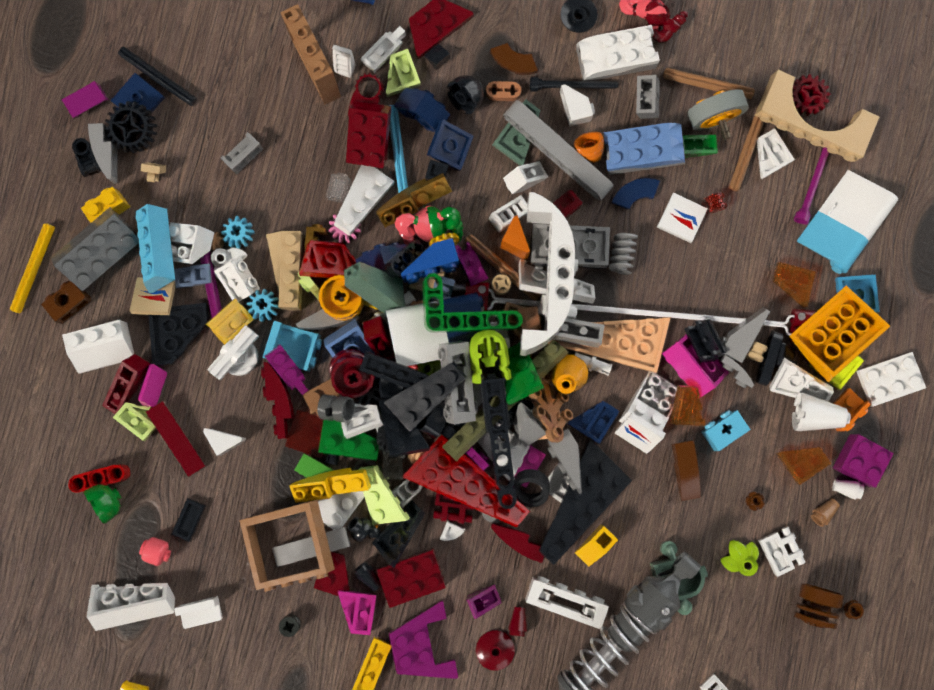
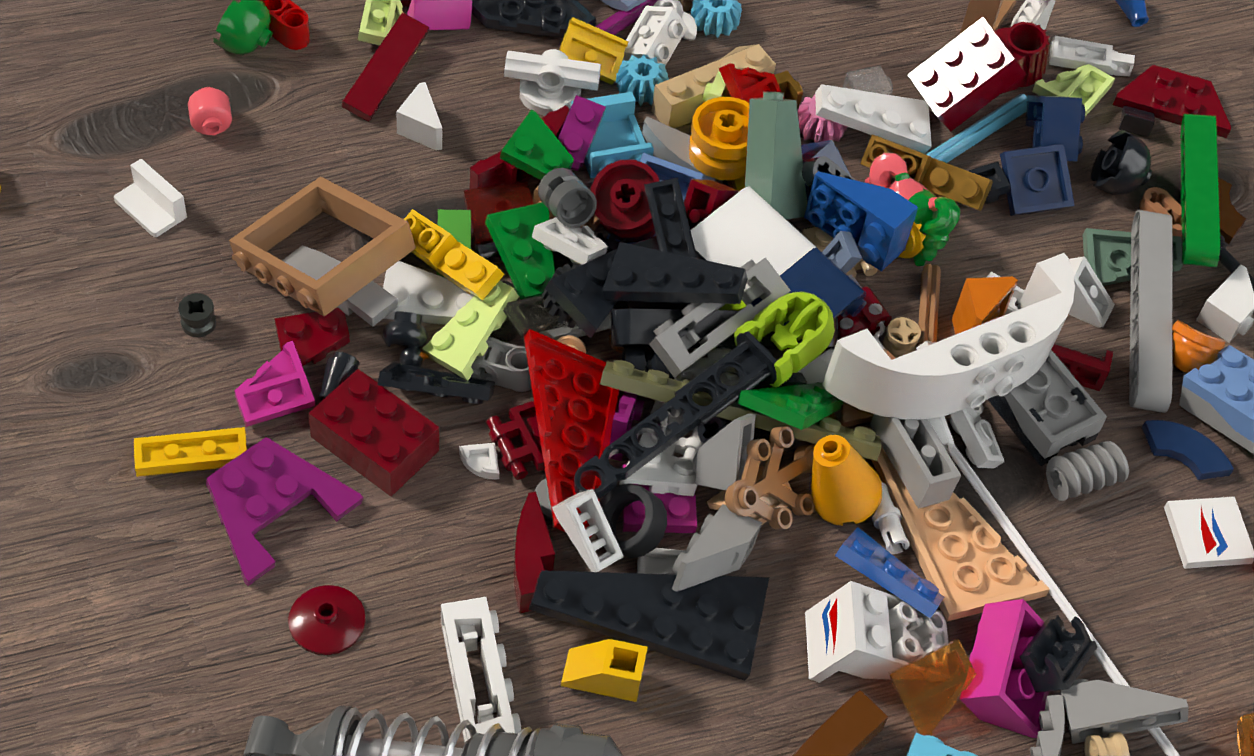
camera: 55 degrees right, 30 degrees down
white wedge [87,583,175,631] -> none
black tile [171,498,206,542] -> none
green beam [422,273,523,333] -> none
magenta hinge [455,242,488,286] -> none
magenta slope [467,585,502,619] -> none
dark red cone [508,607,527,637] -> none
dark blue wing [567,401,620,444] -> none
none -> green wing [500,109,574,180]
none -> white slope [552,489,624,572]
none -> blue wing [835,527,944,619]
none -> green beam [1180,114,1220,267]

